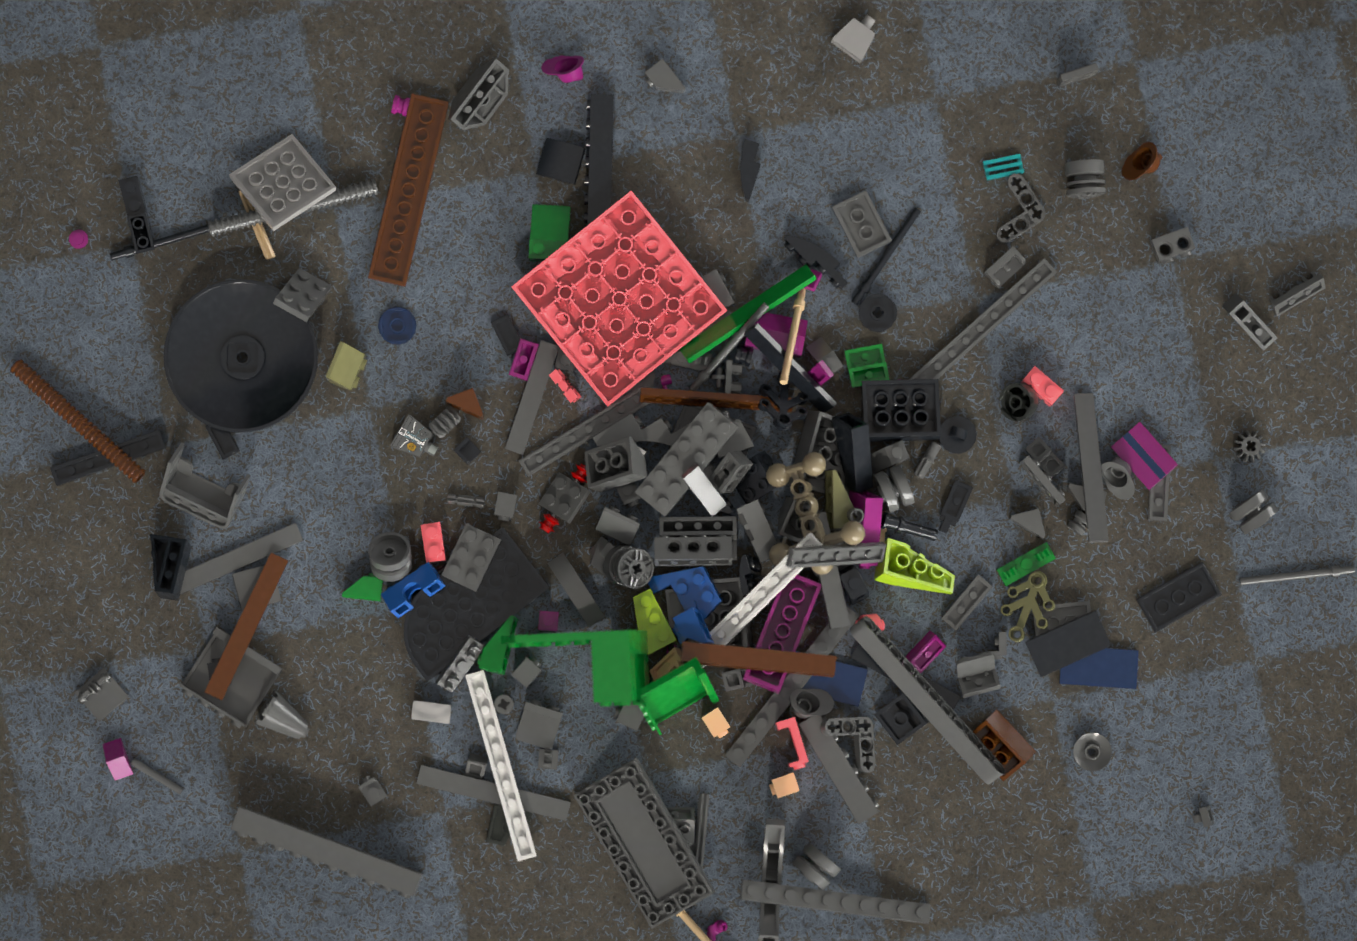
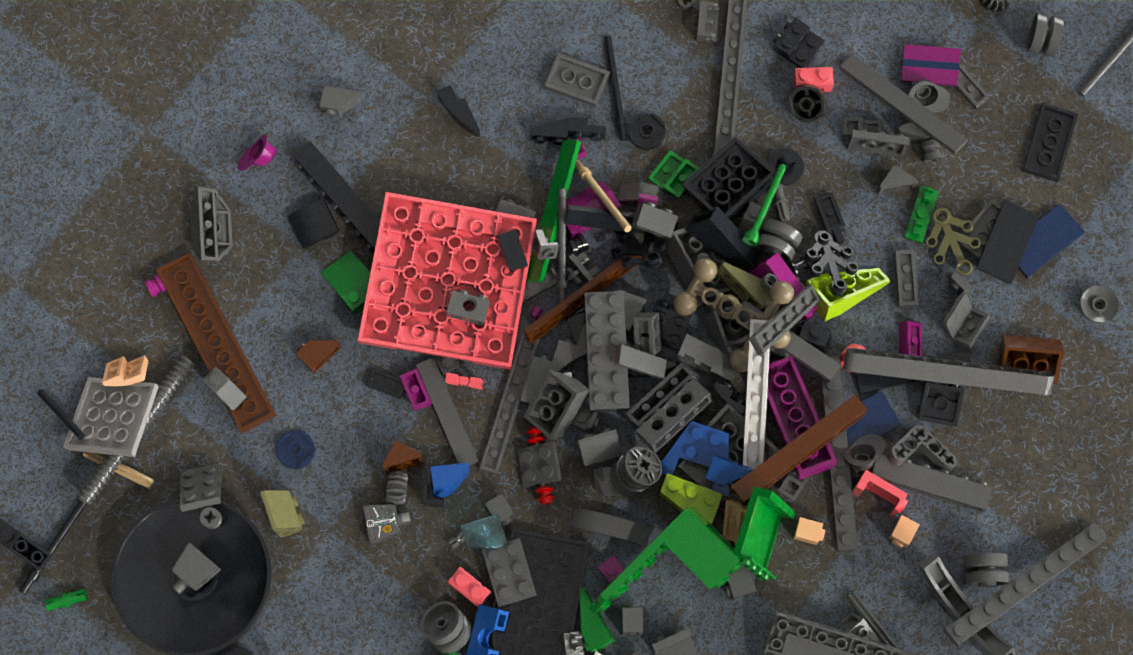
camera: 35 degrees left, 10 degrees down
none -> black bar [37,389,85,440]
none -> green pin [45,588,88,611]
none -> light nougat slope [102,355,148,386]
none -> dark grey torso [171,543,221,594]
none -> dark grey wheel [200,507,222,529]
none -> slope [202,367,247,411]
none -> reddish brown slope [296,340,341,373]
none -> blue slope [430,463,470,497]
none -> dark grey brick [446,289,490,326]
none -> clear light blue slope [461,514,507,549]
none -> black tile [497,230,528,272]
none -> dark grey bracket [533,229,559,260]
none -> dark grey brick [631,201,678,239]
none -> green piece [742,164,786,246]
none -> black plate [773,17,825,68]
none -> black plant [805,231,859,296]

